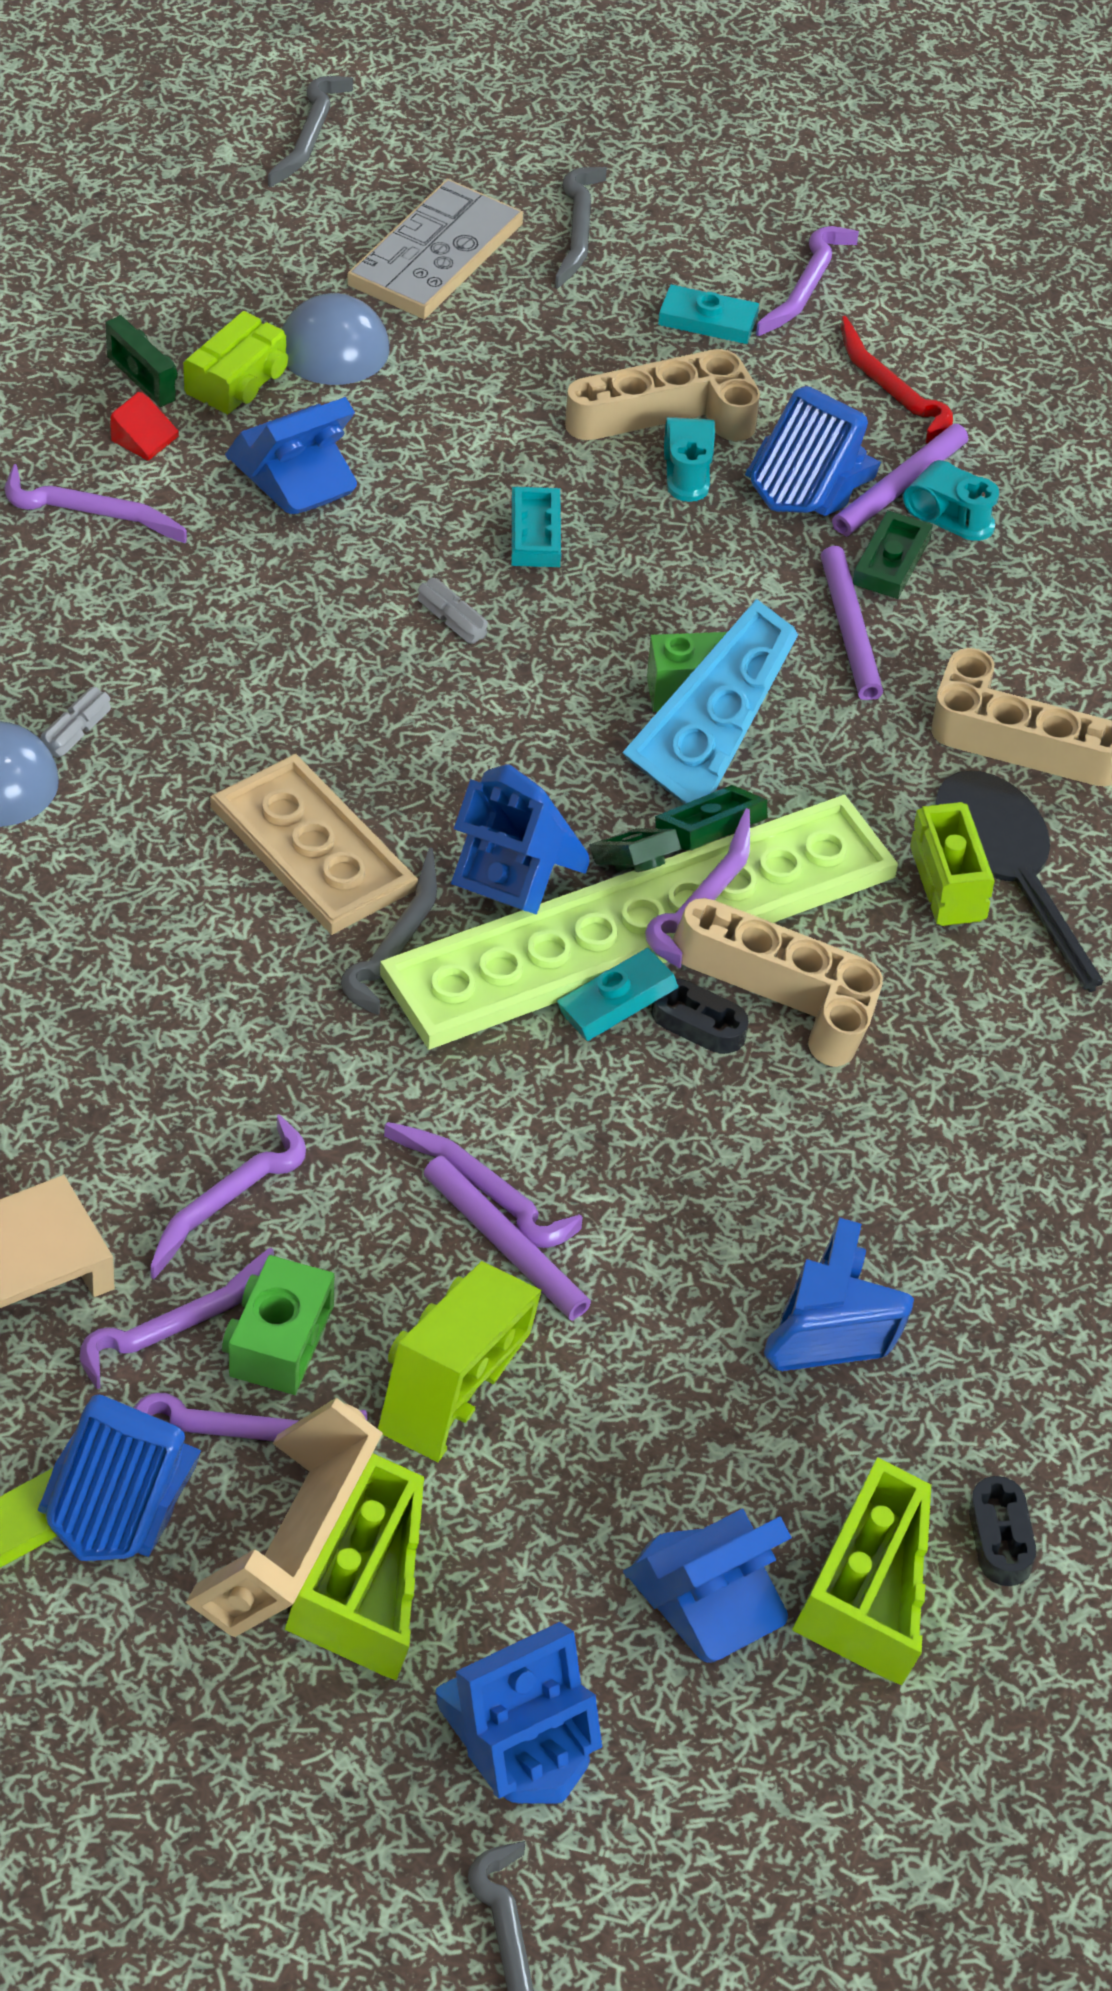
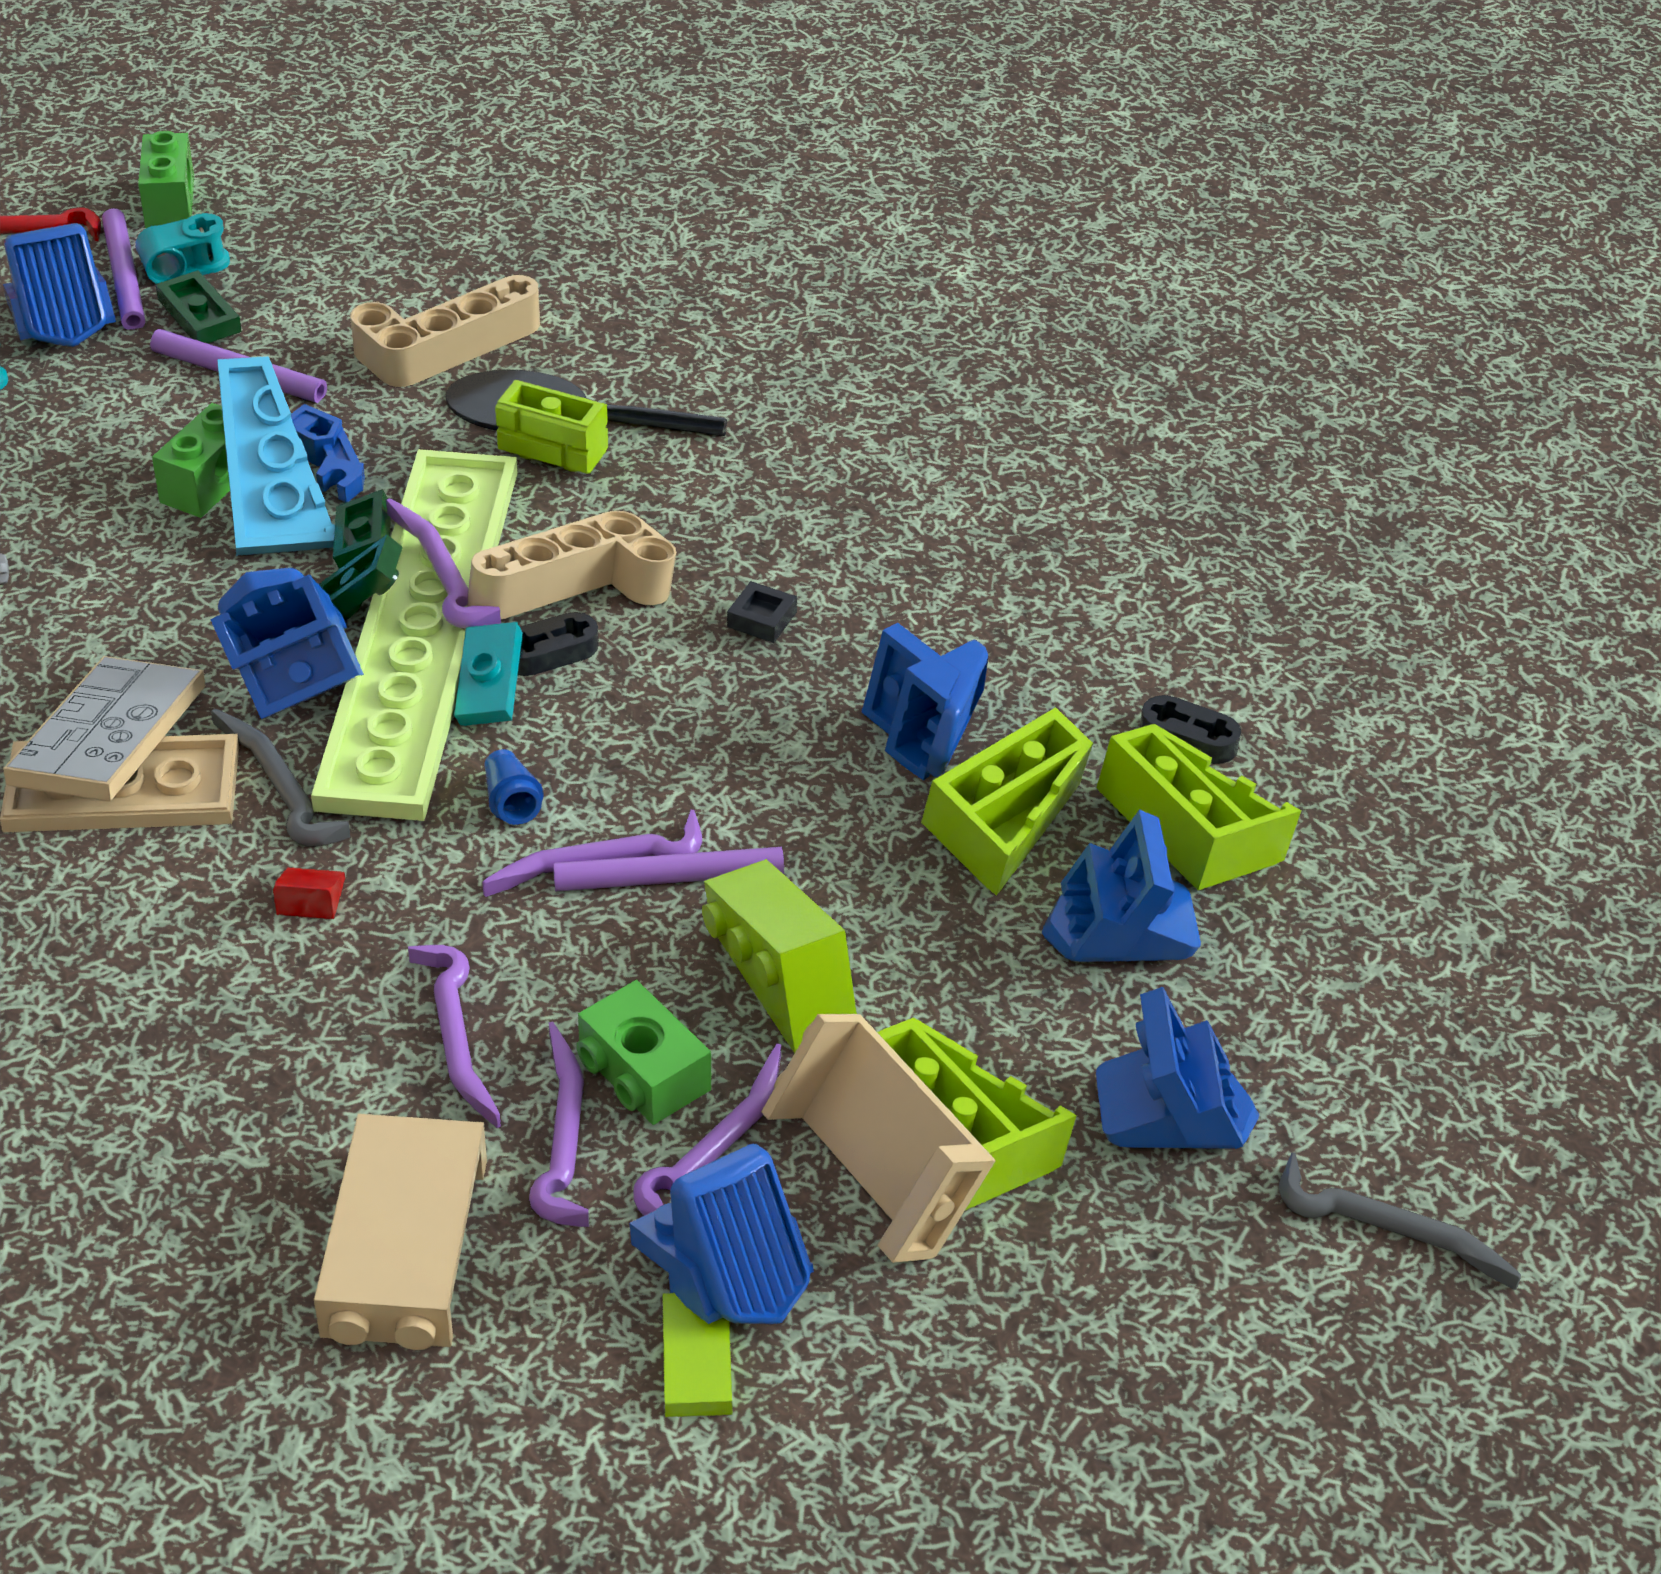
camera: 55 degrees left, 5 degrees down
none -> light grey tile [3,656,205,802]
none -> bright green brick [138,131,194,228]
none -> red slope [273,867,345,919]
none -> blue piece [291,404,365,503]
none -> blue cone [484,749,544,825]
none -> black plate [727,581,797,643]
none -> lime wedge [921,707,1093,896]

